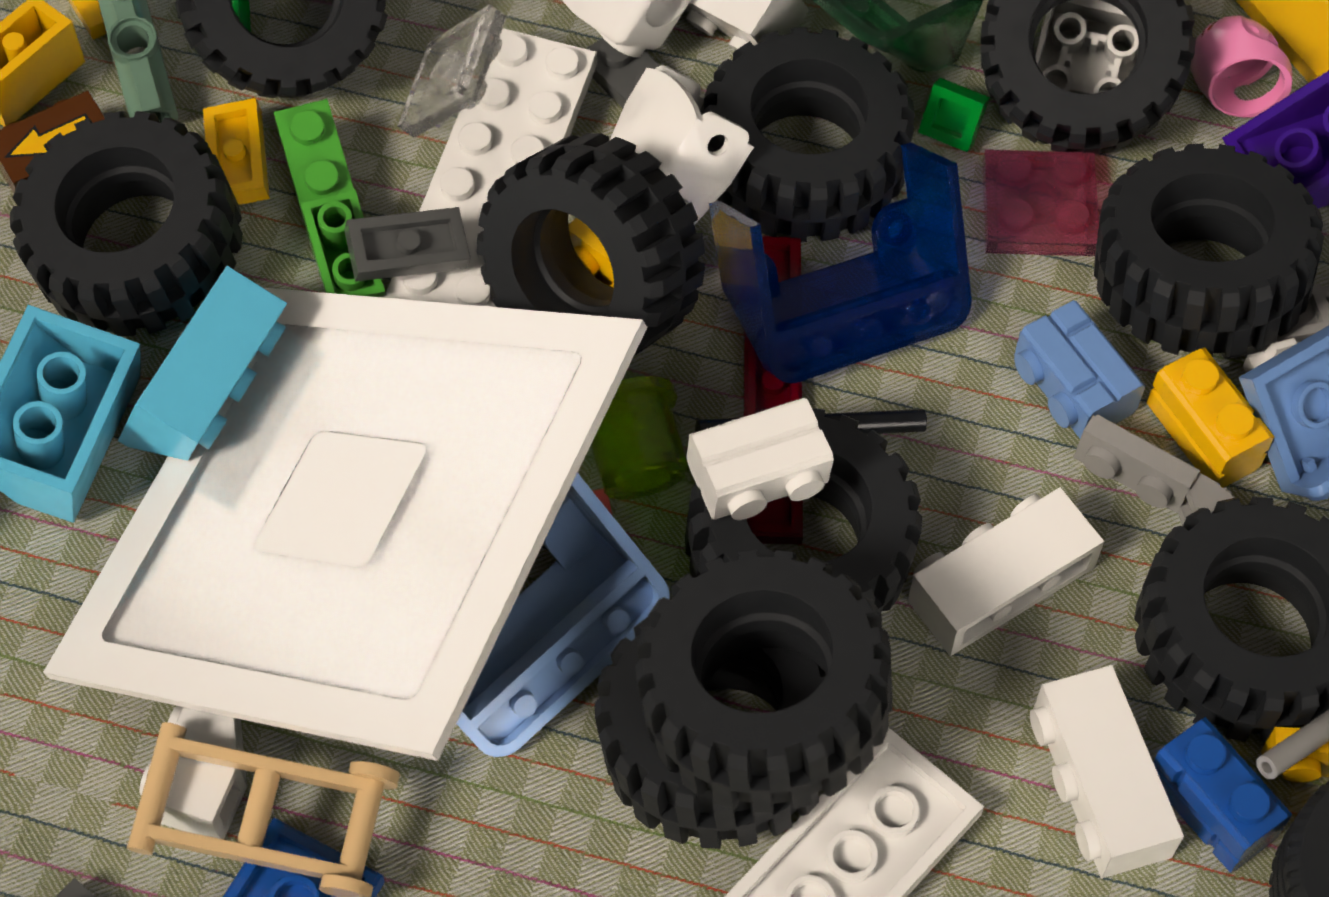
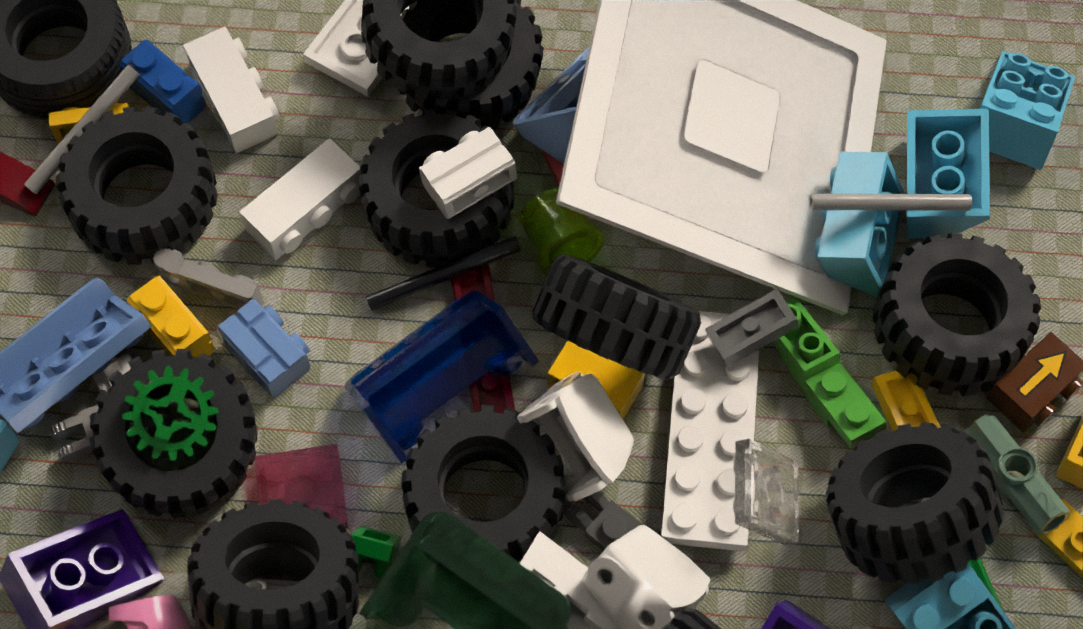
camera: 170 degrees right, 5 degrees up
none -> green gear [122,366,219,461]
none -> light grey piece [809,194,972,211]

